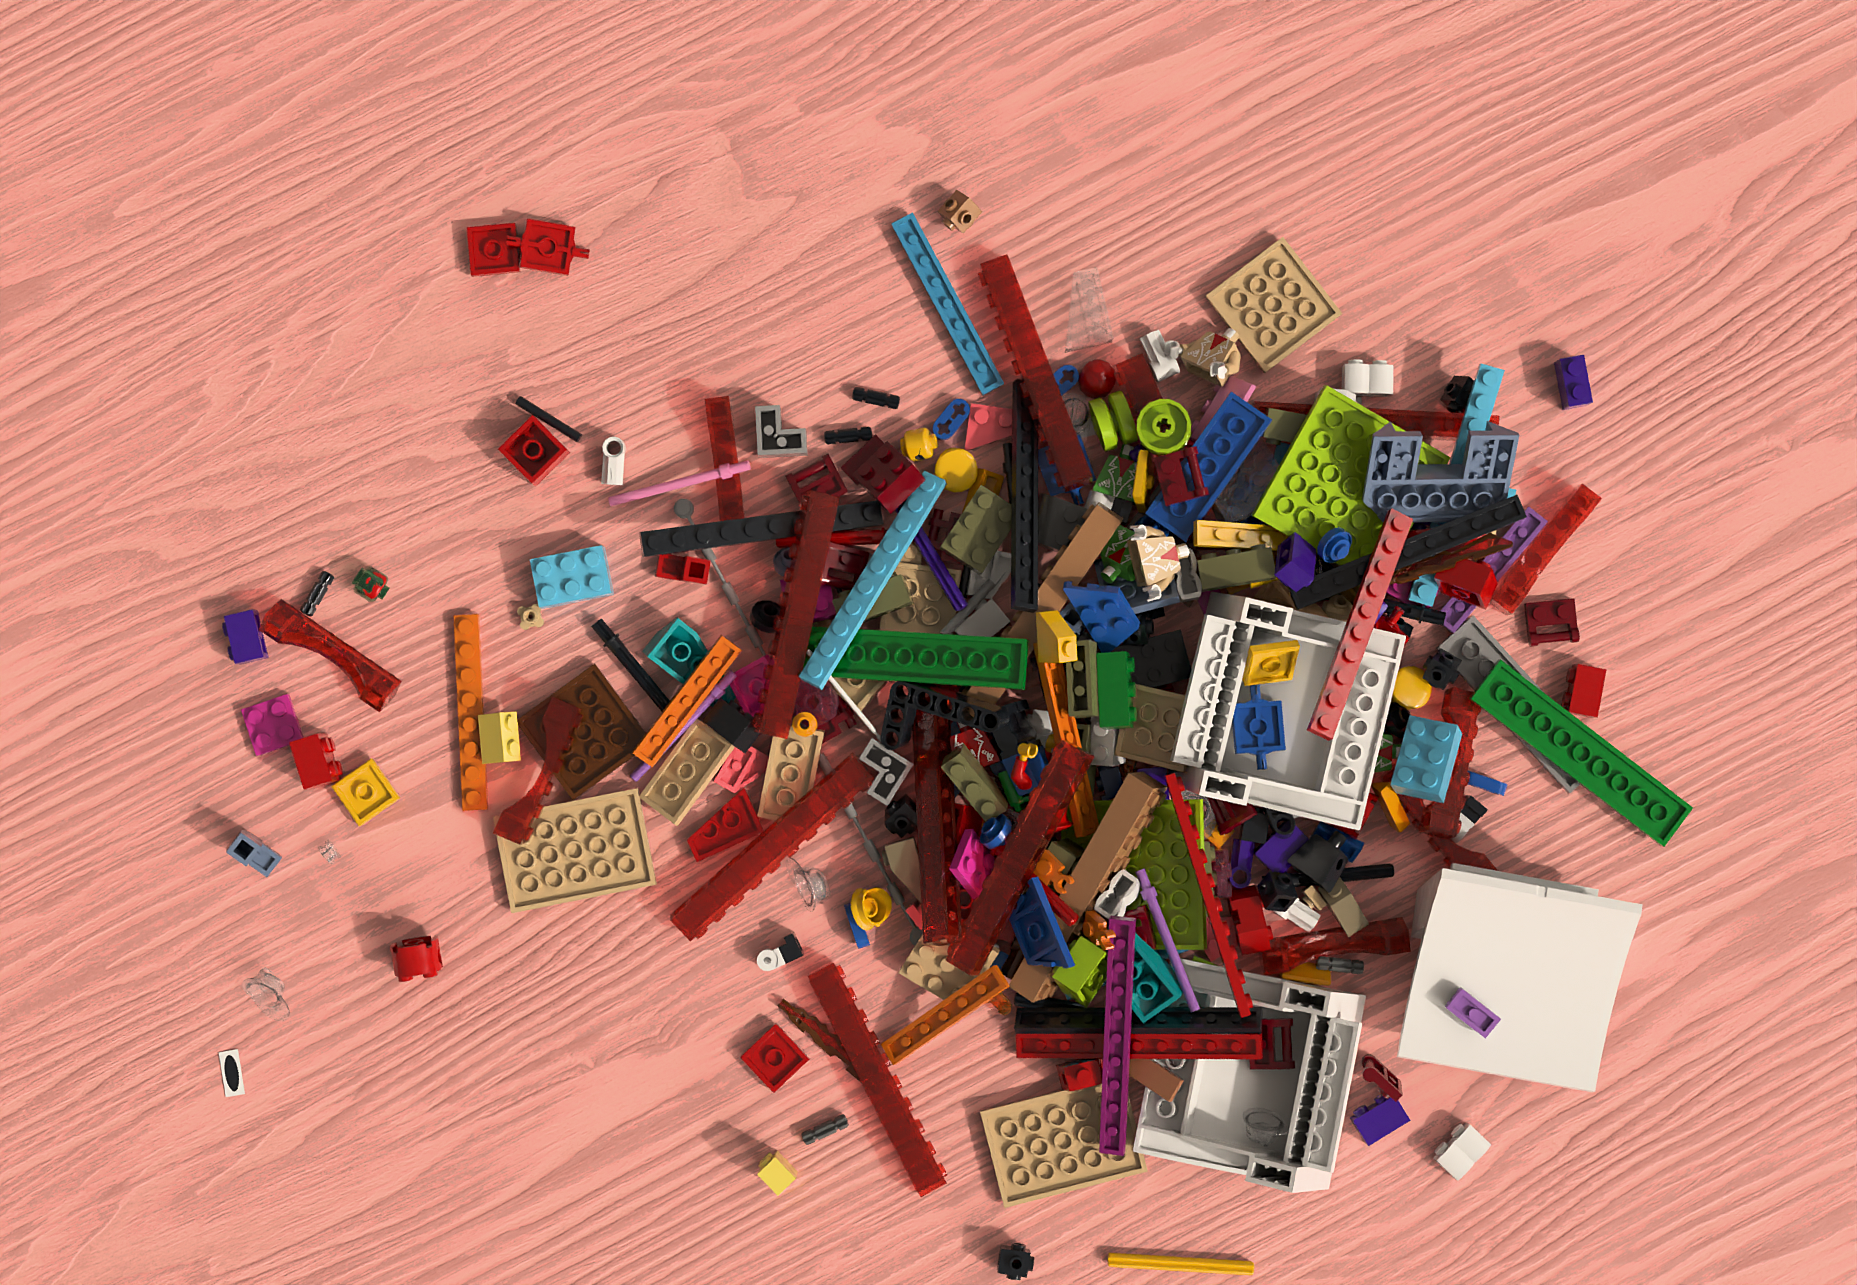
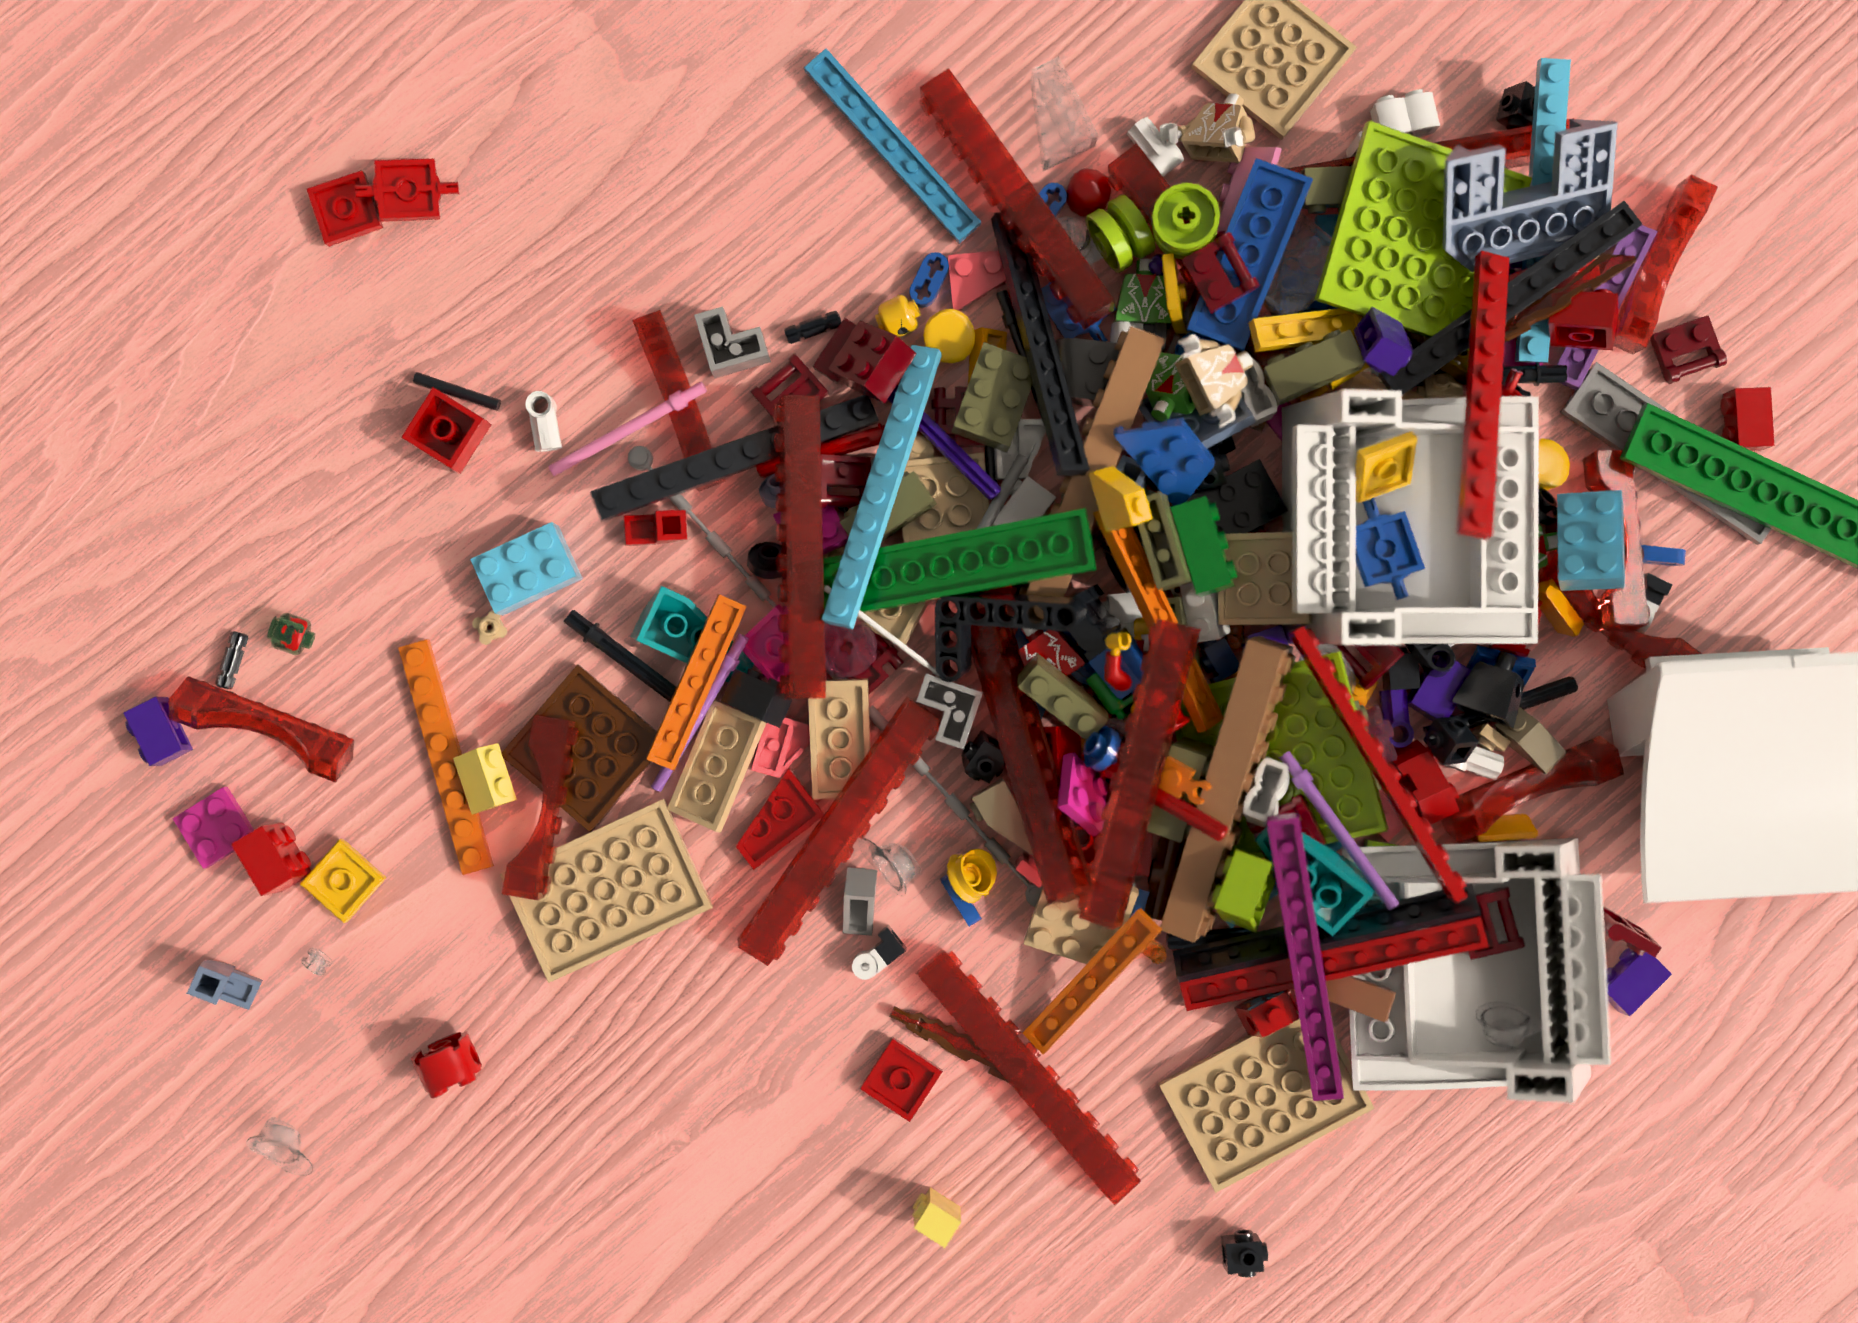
camera: 10 degrees left, 0 degrees up
sticker [218,1049,245,1097] -> none
light orange plate [792,712,817,737] -> none
dark grey axle [801,1114,849,1145] -> none
black axle [852,387,900,409] -> none
medium nougat brick [937,190,982,234] -> none
blue wing [1009,877,1075,968] -> none
orange plate [1083,910,1116,950] -> none
yellow axle [1107,1253,1254,1275] -> none
dark grey axle [1316,956,1364,974] -> none
blue plate [1317,527,1352,563] -> none
black brick [1422,648,1462,690] -> none
white brick [1433,1123,1491,1181] -> none
medium lavender plate [1445,987,1501,1039] -> none
dark purple brick [1554,355,1593,410] -> none
none -> light grey slope [843,867,877,936]

